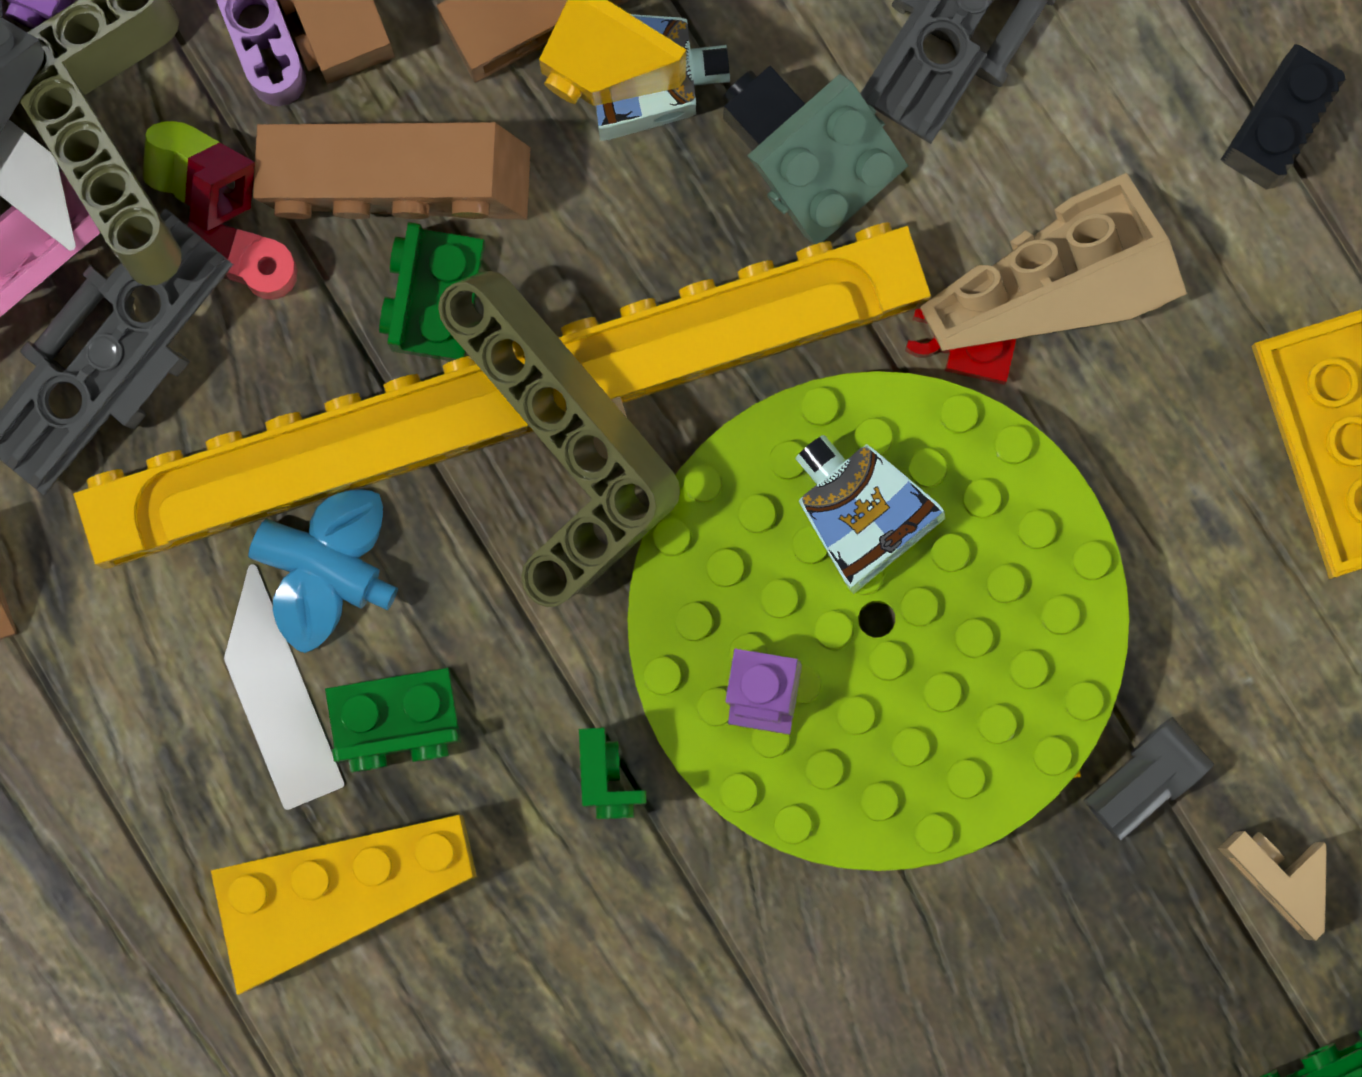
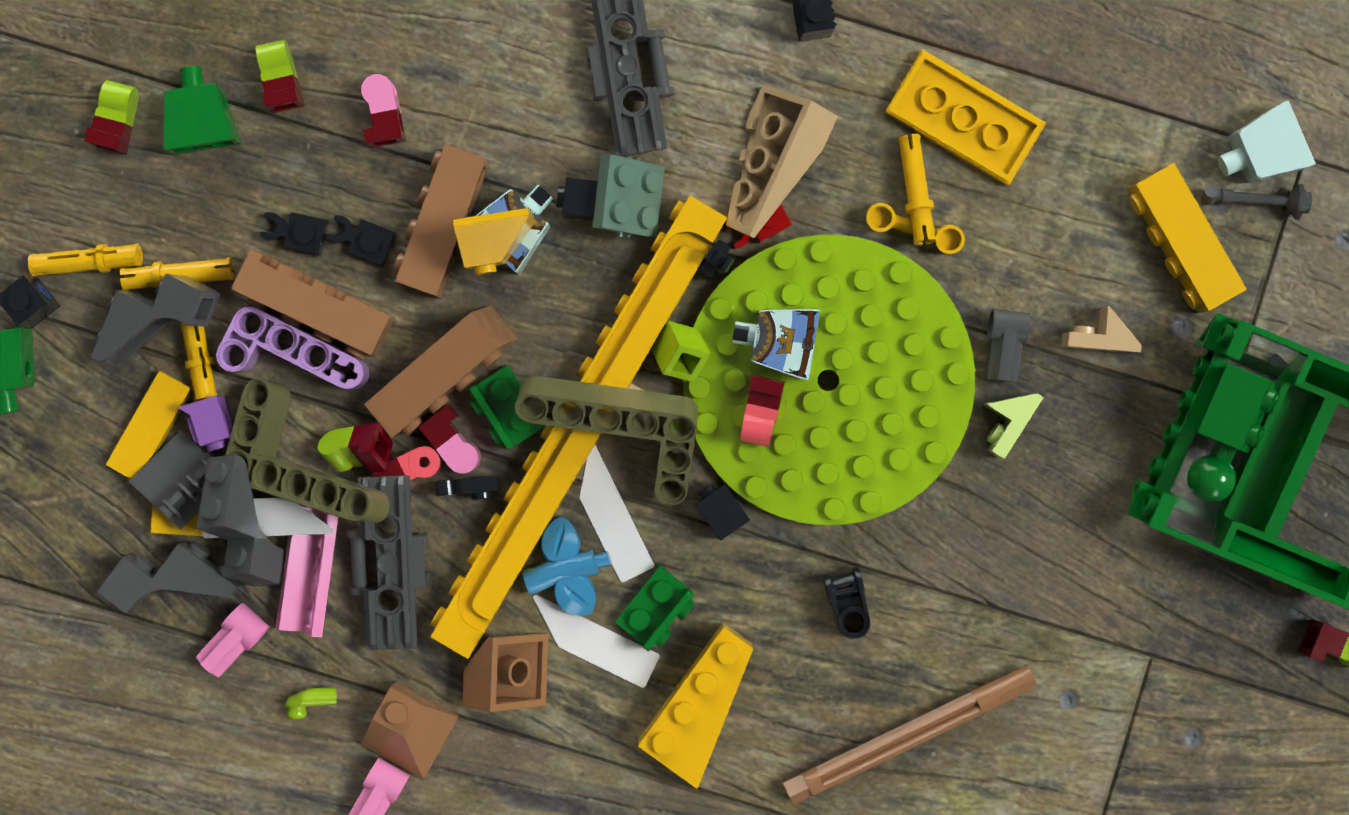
camera: 40 degrees left, 5 degrees up
green bracket [579,728,647,819] -> none
medium lavender window [725,648,802,735] -> none
none -> leg [419,405,481,474]
none -> black plate [435,475,501,500]
none -> medium nougat slope [462,633,549,712]
none -> white sticker [580,445,654,583]
none -> lime brick [651,320,710,383]
none -> black brick [695,482,750,541]
none -> black plate [699,240,734,280]
none -> leg [740,374,785,448]
none -> black piece [823,566,871,639]
none -> yellow bar [866,203,965,254]
none -> yellow pin [897,134,937,245]
none -> yellowish green slope [982,393,1044,459]

